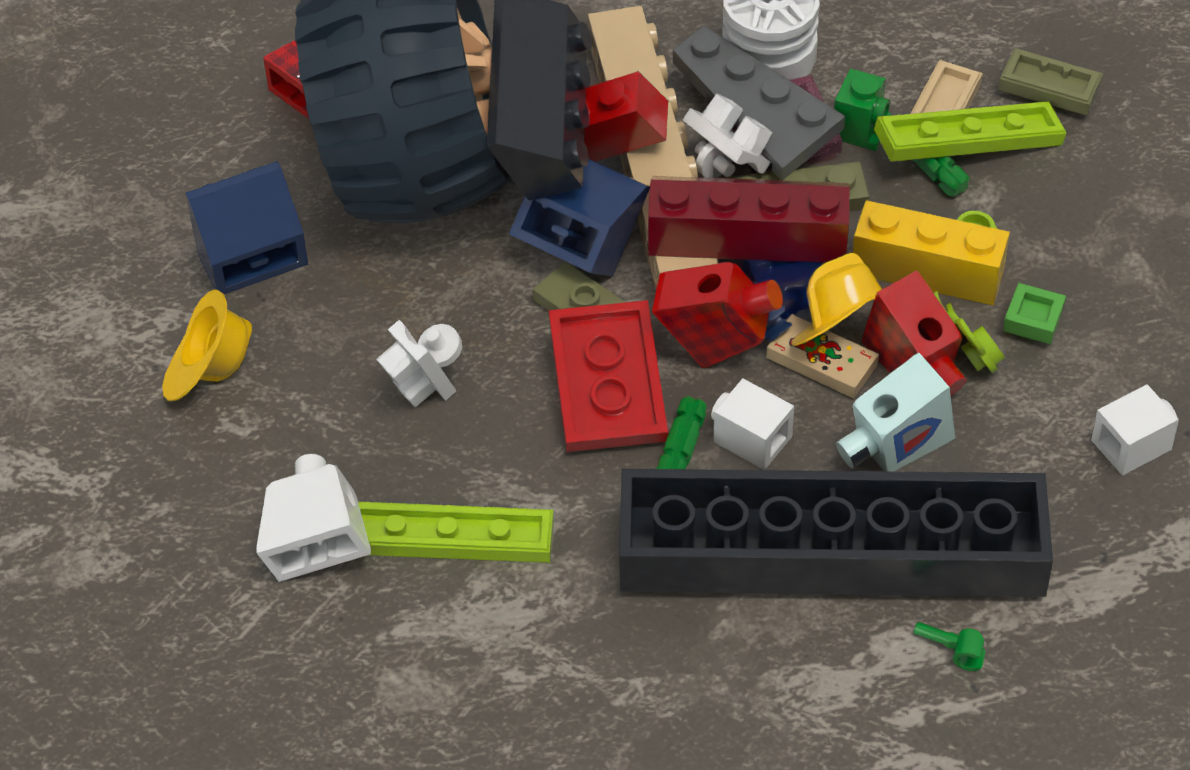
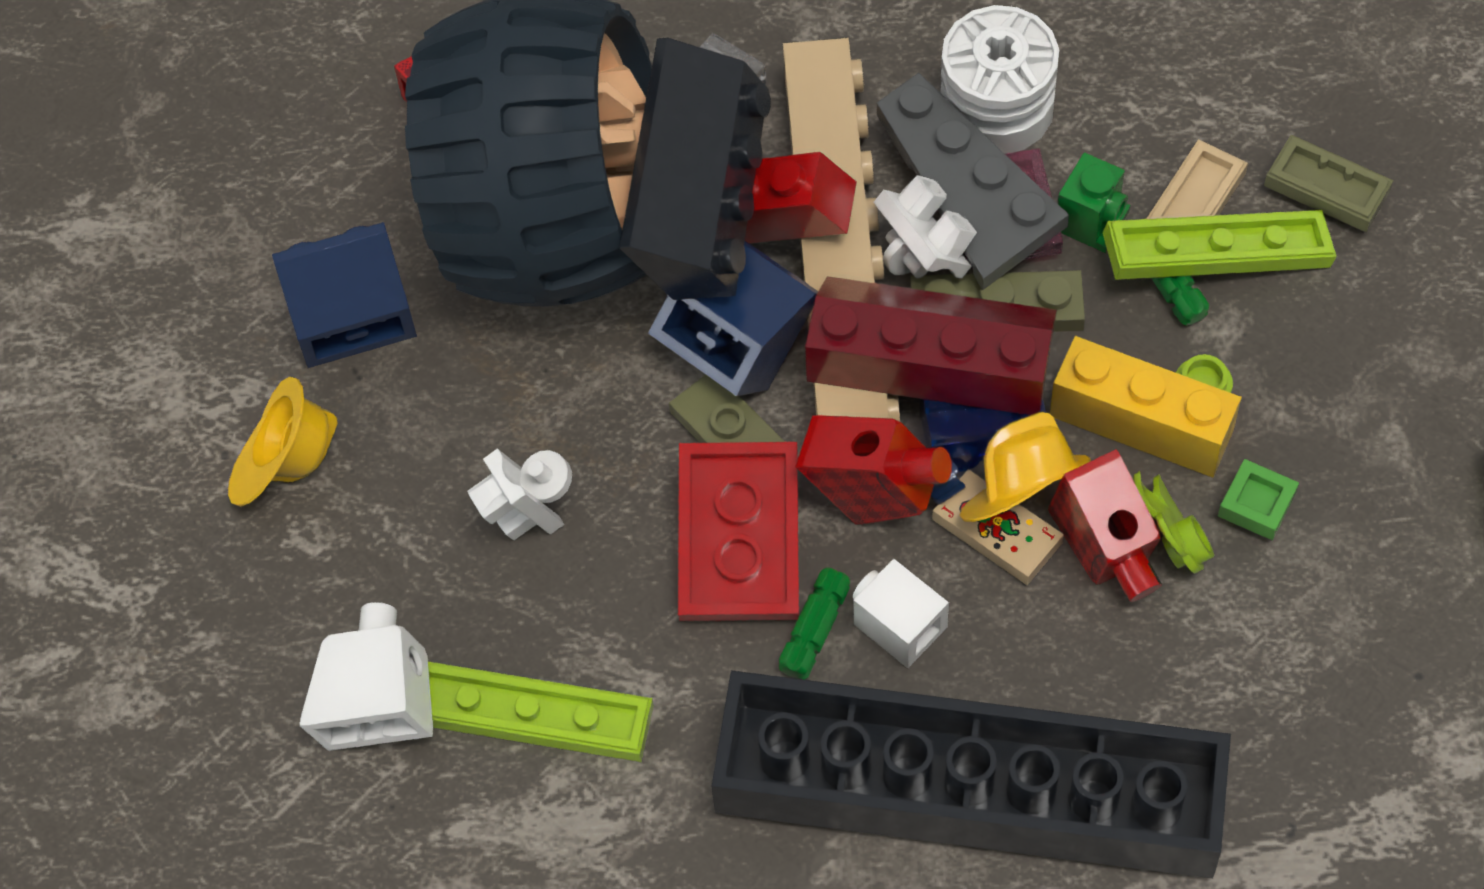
camera: 10 degrees right, 10 degrees up
light aqua torso [836,353,955,472] -> none
white brick [1091,384,1179,476] -> none

